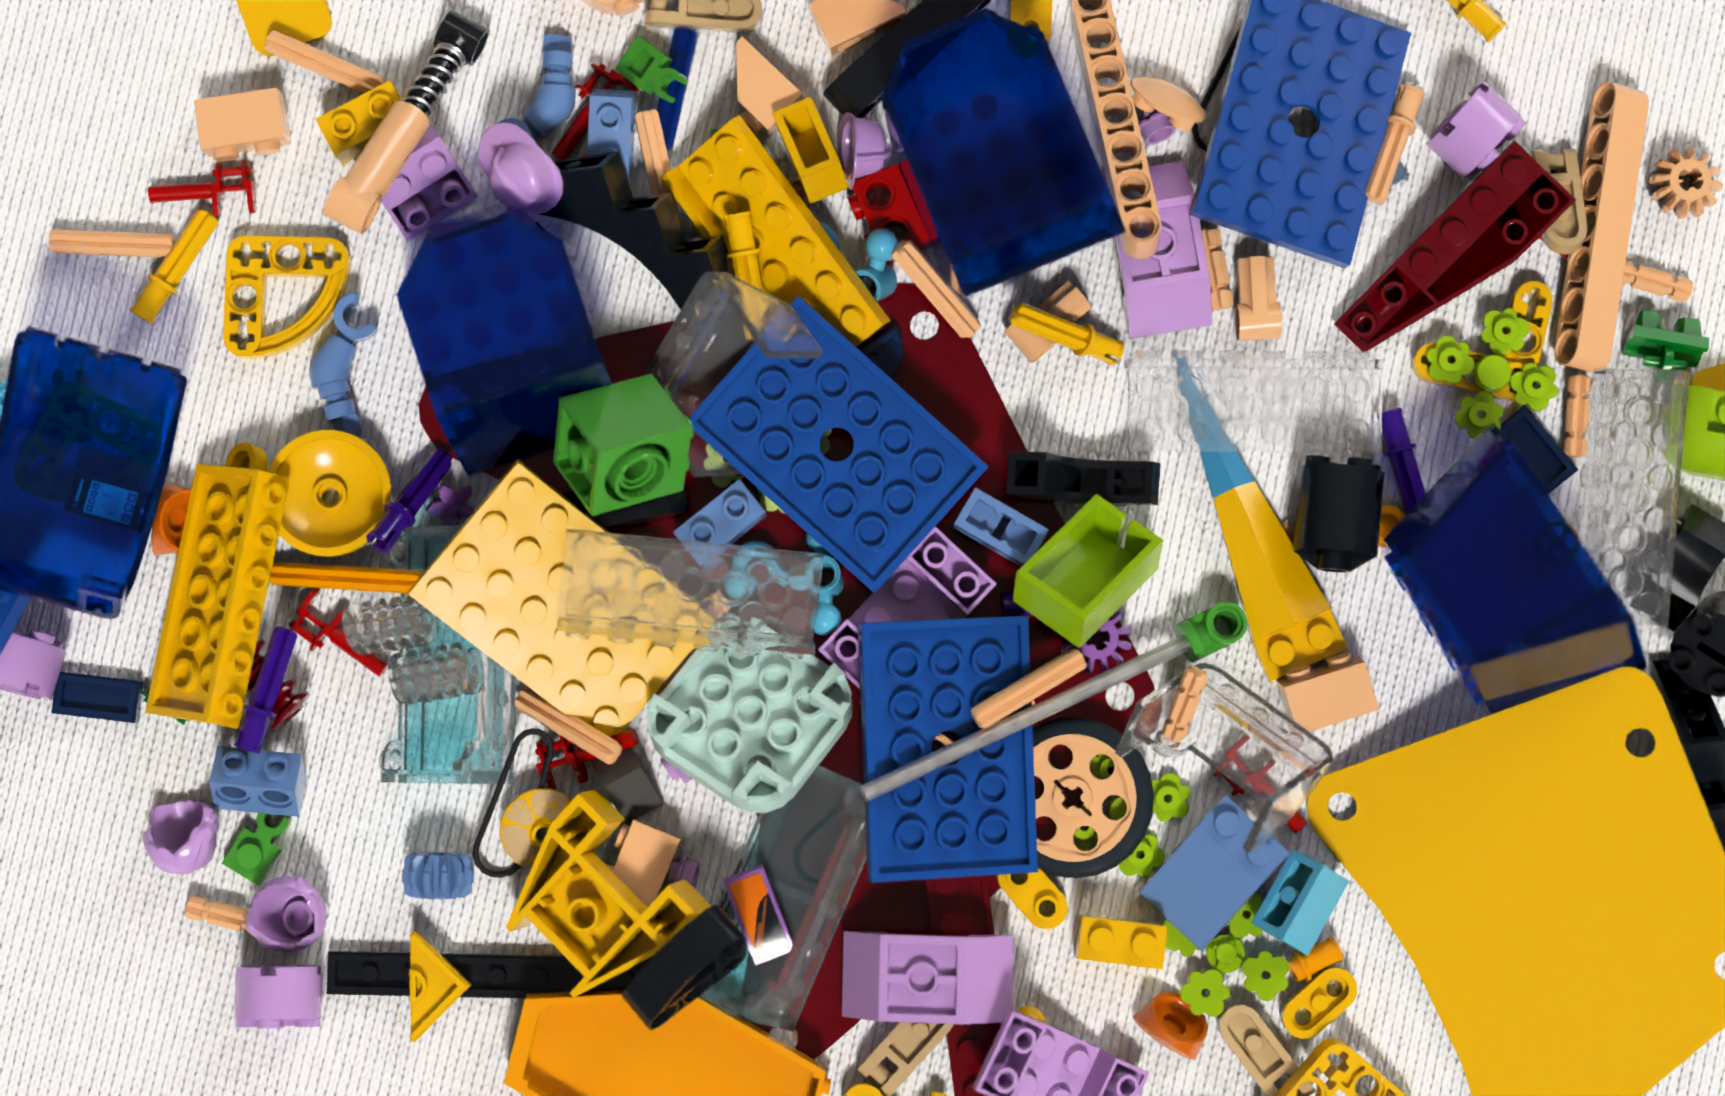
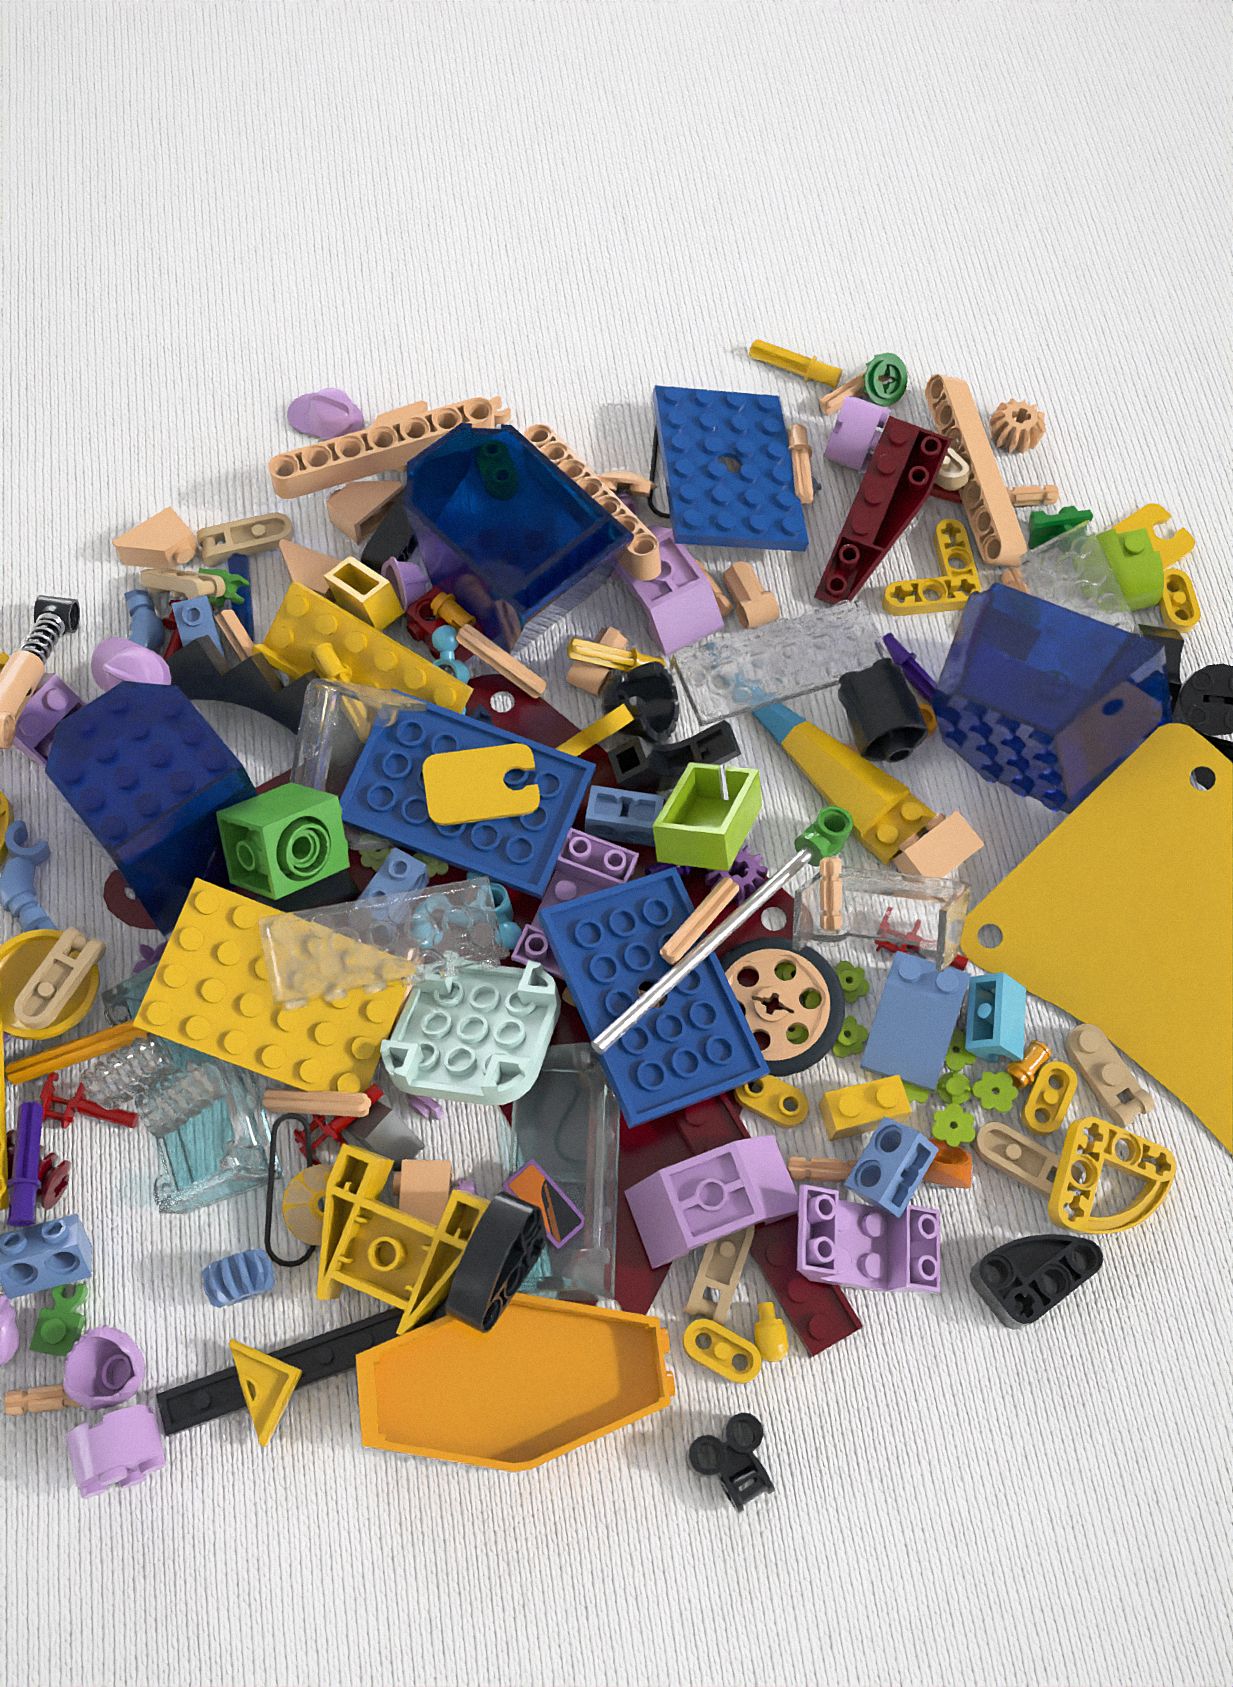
camera: 25 degrees left, 20 degrees down
dark purple axle [366,448,452,553] -> none
lime plant [1426,308,1558,439] -> none
none -> tan plate [14,927,106,1029]
none -> tan plate [140,568,225,599]
none -> yellow piece [423,743,540,826]
none -> light orange pin [431,592,476,631]
none -> yellow beam [556,704,634,757]
none -> black hair [601,661,679,742]
none -> light nougat axle [787,1156,858,1183]
none -> light nougat axle [819,371,889,415]
none -> medium blue brick [844,1116,939,1218]
none -> green gear [861,353,908,406]
none -> tan plate [1065,1024,1155,1128]

